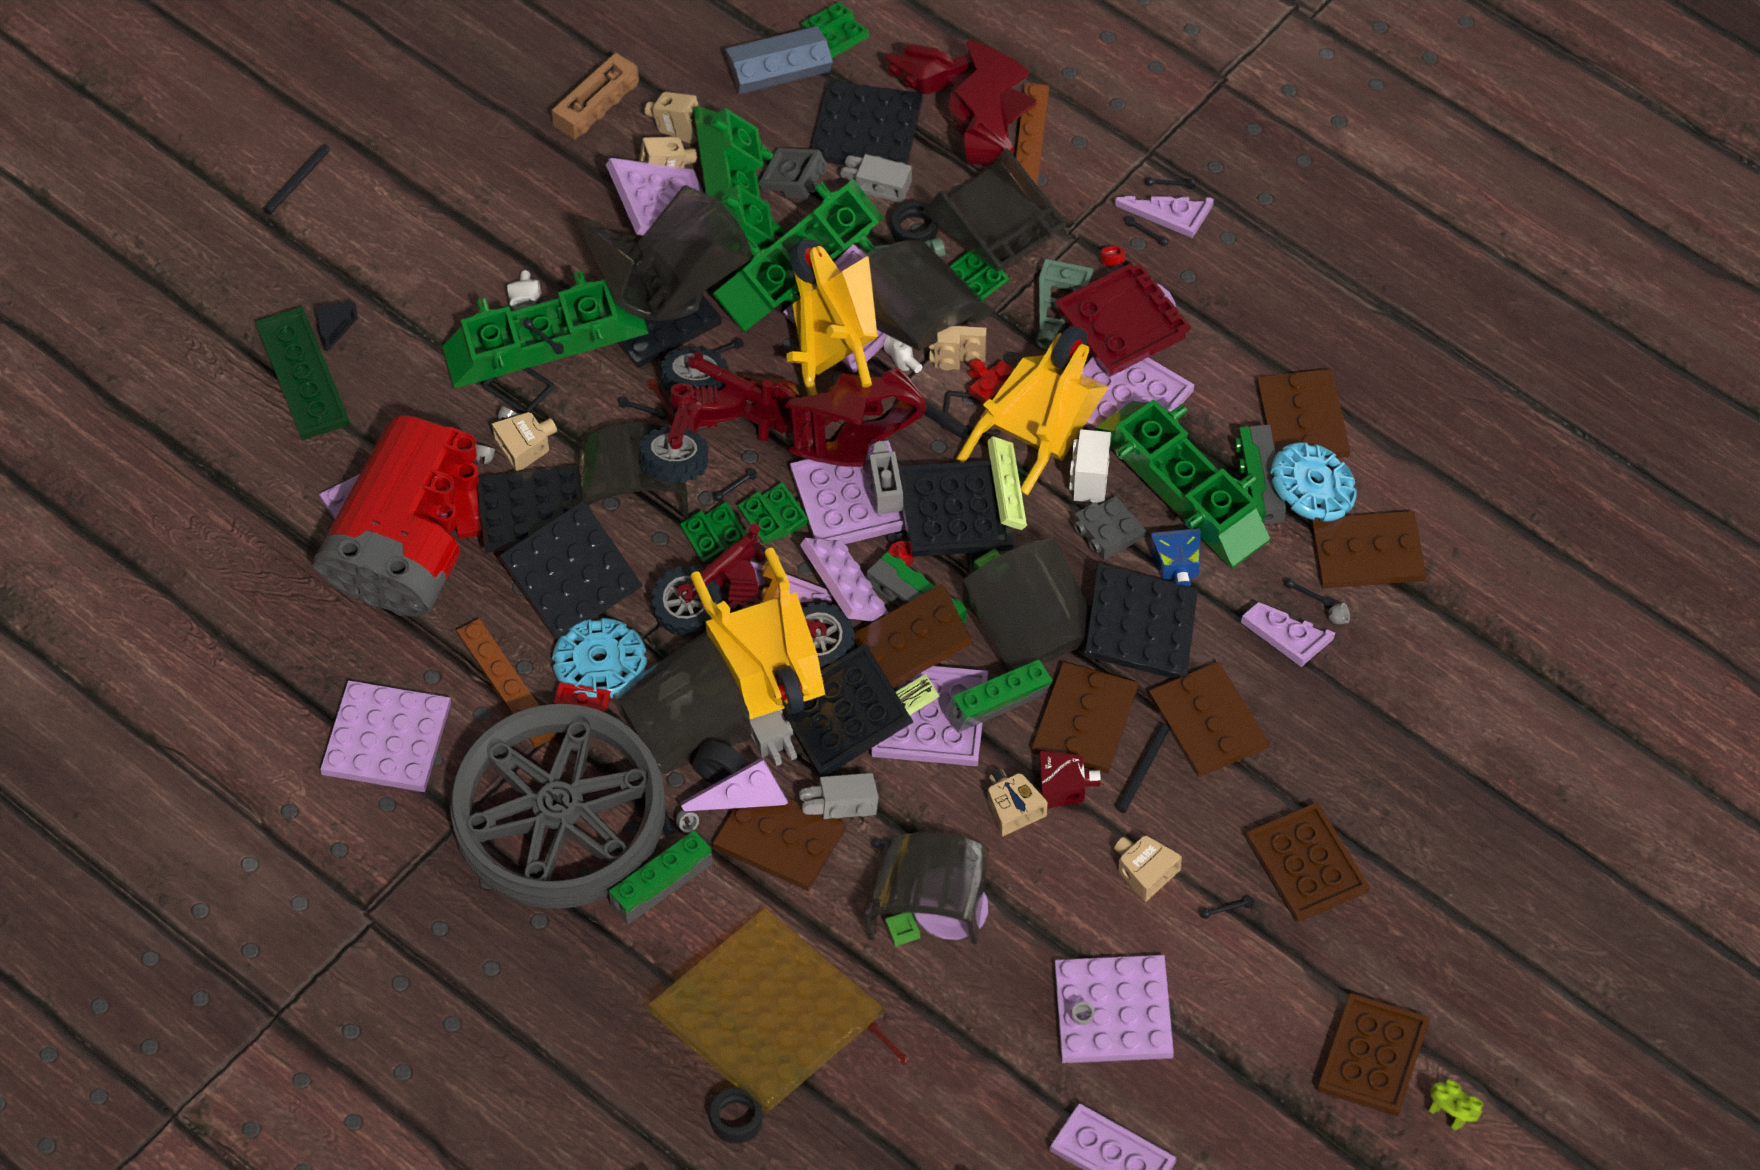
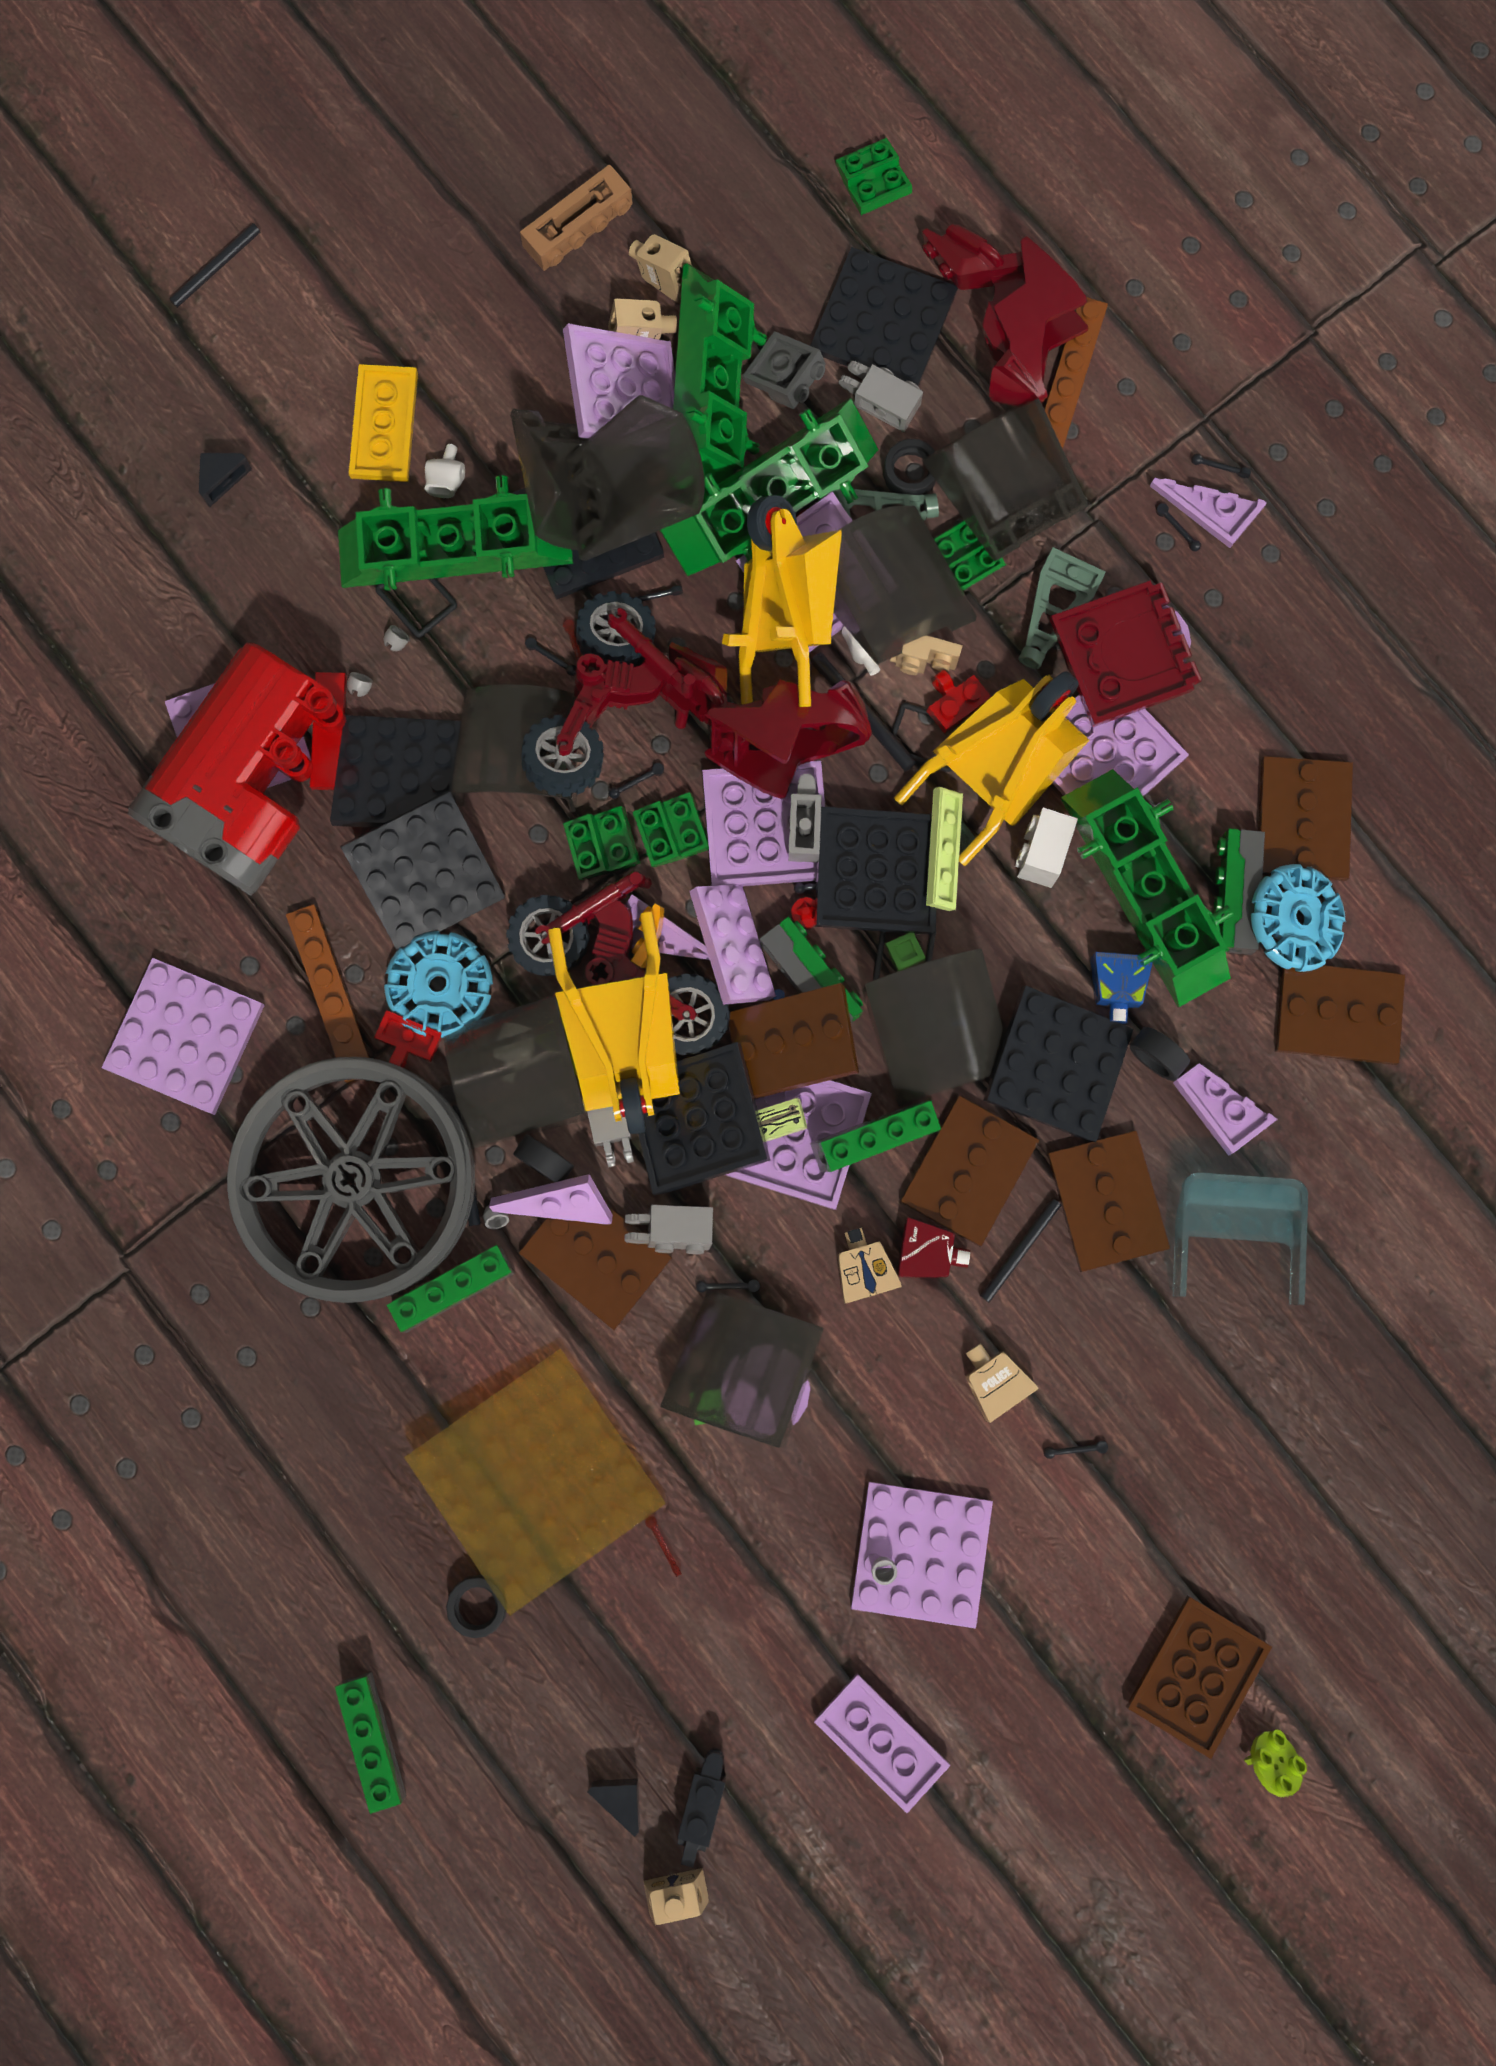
camera: 10 degrees right, 25 degrees up
dark green plate [255,306,350,441] -> none
tan torso [492,412,557,472] -> none
black hinge [523,319,564,354] -> none
sand blue slope [725,26,833,94] -> none
dark grey plate [1073,496,1146,561] -> none
red tile [1100,246,1125,266] -> none
reddish brown plate [1246,802,1370,923] -> none
black hinge [1284,578,1334,608] -> none
light grey hinge [1329,603,1350,625] -> none
none -> yellow plate [349,364,418,482]
none -> black tyre [1129,1027,1190,1081]
none -> clear light blue windscreen [1173,1173,1308,1305]

